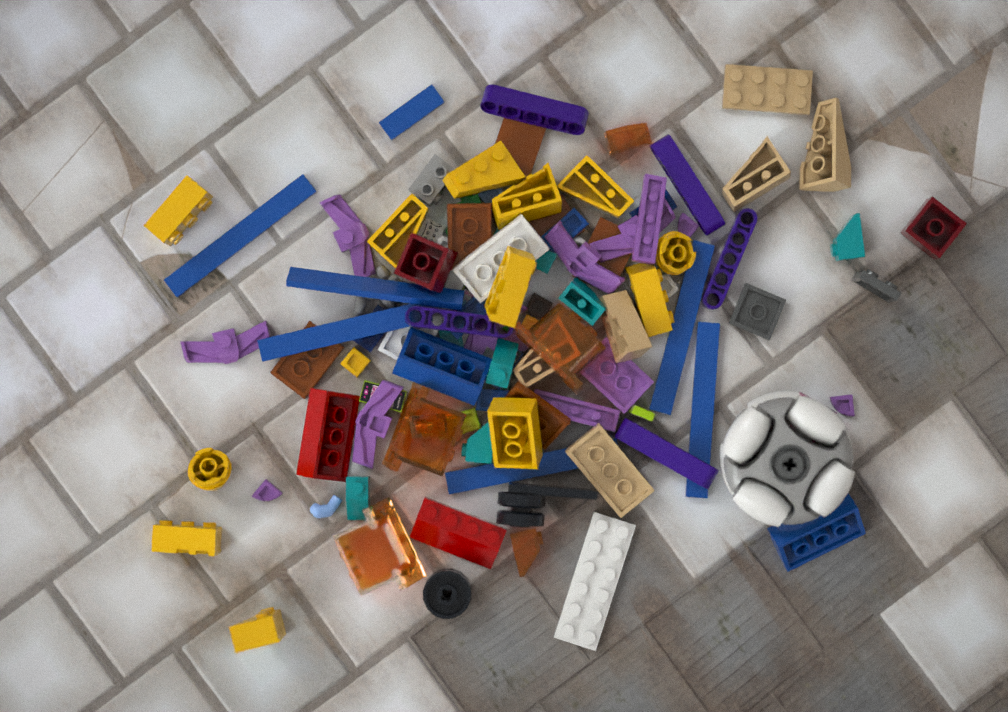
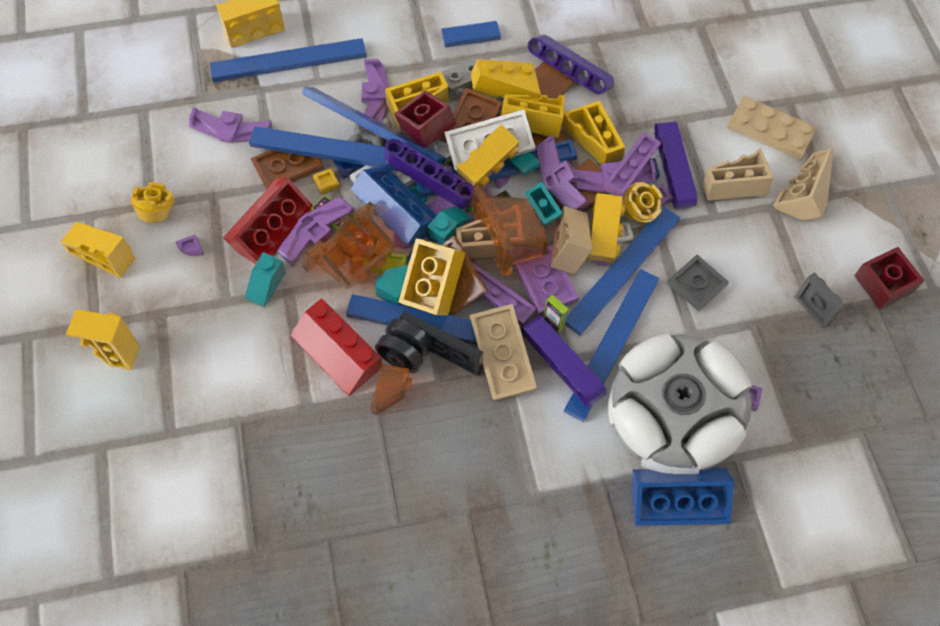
camera: 20 degrees right, 25 degrees down
light blue arm [310,495,343,518] -> none
clear orange windscreen [332,497,426,596] -> none
black wheel [423,568,471,619] -> none
white plate [554,512,636,651] -> none
clear orange slope [604,123,652,155] -> none
dark purple beam [702,208,757,310] -> none
teal slope [830,213,865,261] -> none

